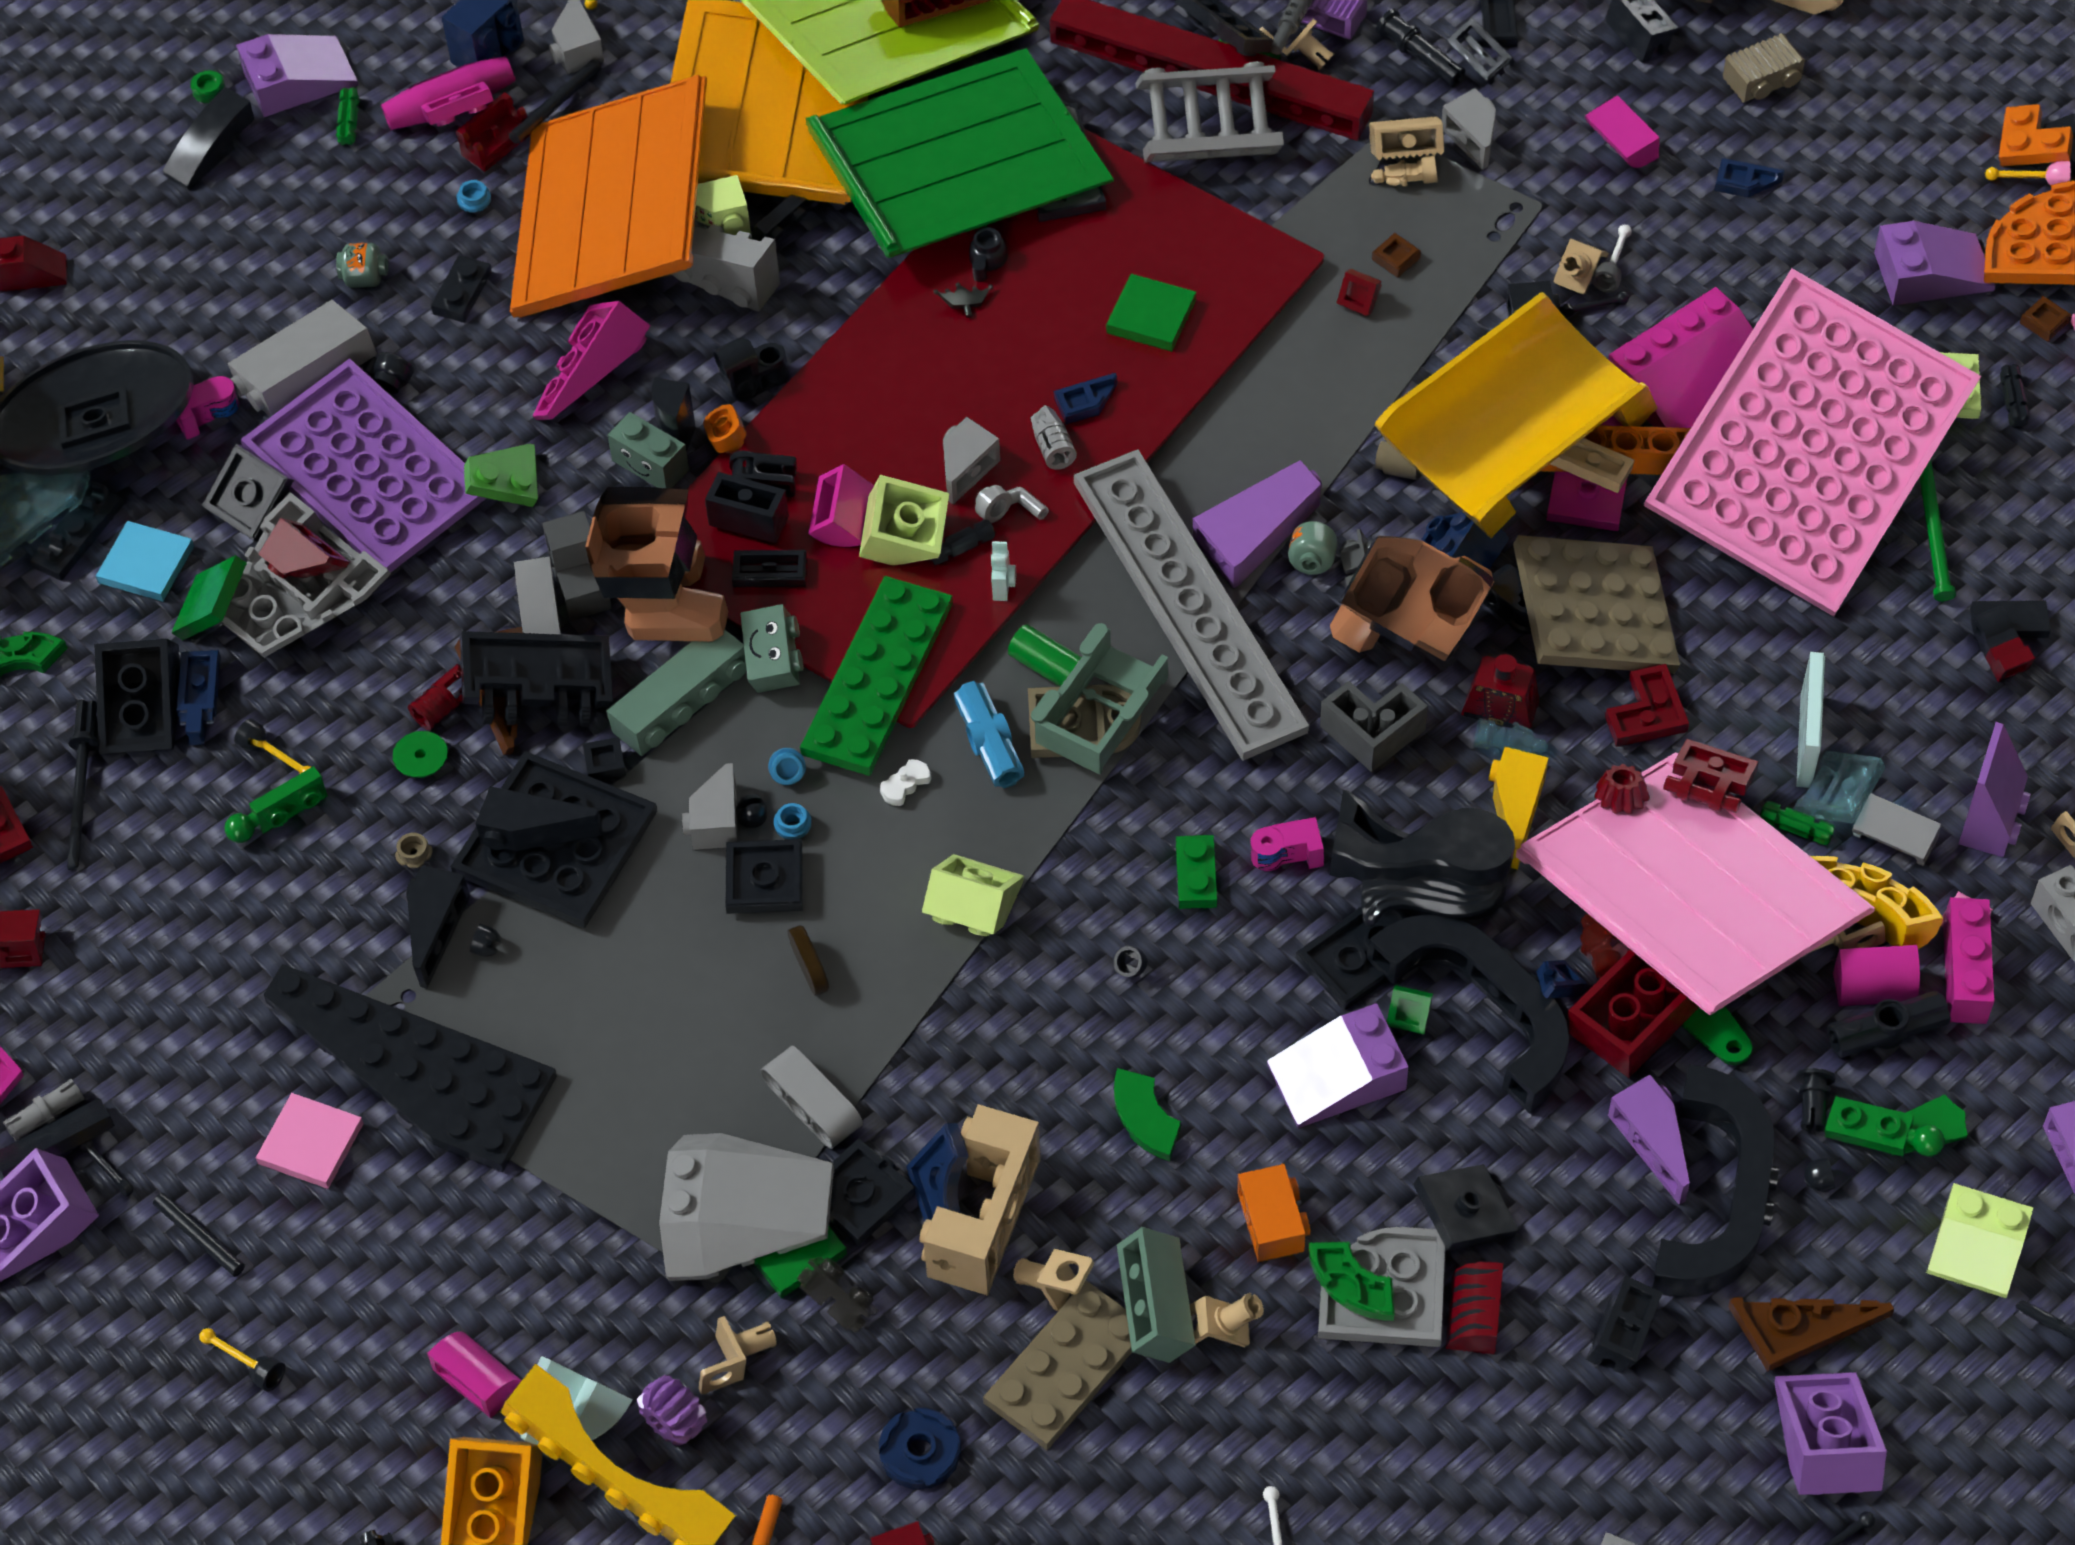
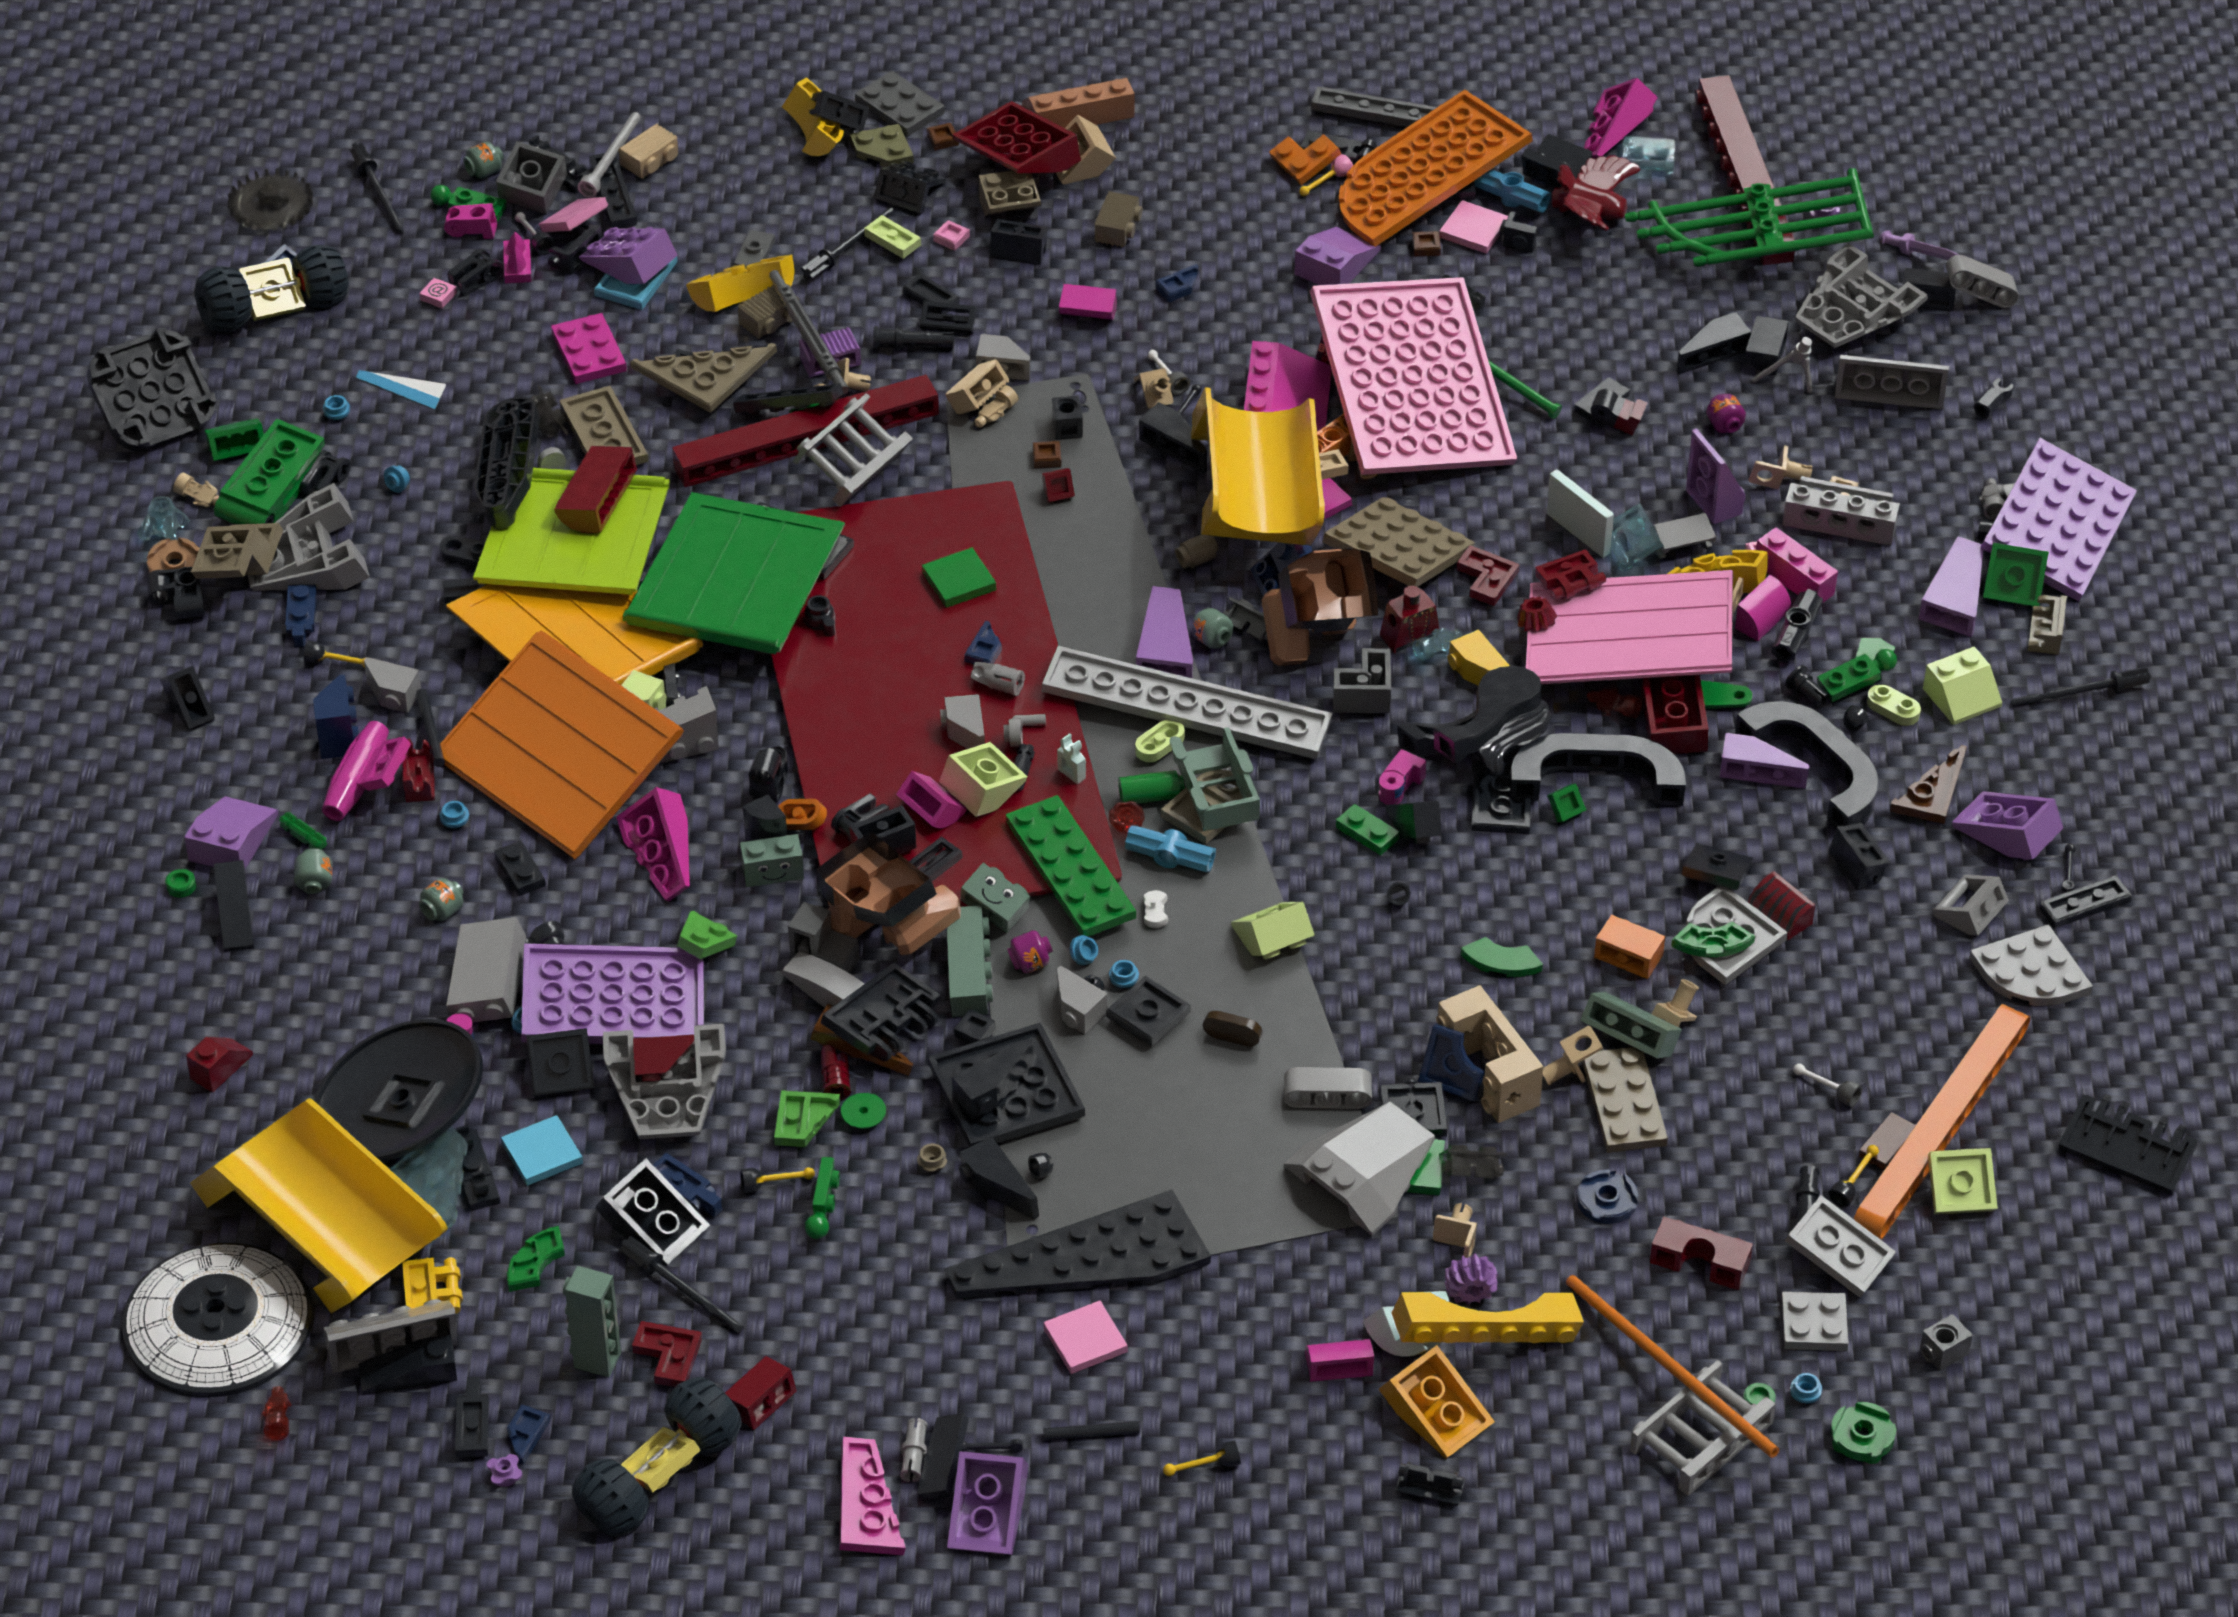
camera: 50 degrees left, 10 degrees down
green tile [171,555,247,641] -> none
pearl dark grey piece [934,283,993,318] -> none
slope [1267,1003,1409,1128] -> none
dark blue tile [1536,960,1588,999] -> none
green axle [1760,801,1835,845] -> none
none -> sand green head [294,848,332,894]
none -> bright green wing [774,1091,840,1147]
none -> magenta head [1007,930,1053,974]
none -> black brick [1052,395,1083,440]
none -> clear red plate [1109,801,1145,834]
none -> yellowish green plate [1135,720,1185,762]
none -> black slope [1386,801,1442,844]
none -> yellowish green plate [1867,685,1921,726]
none -> light grey tile [1932,875,2009,935]

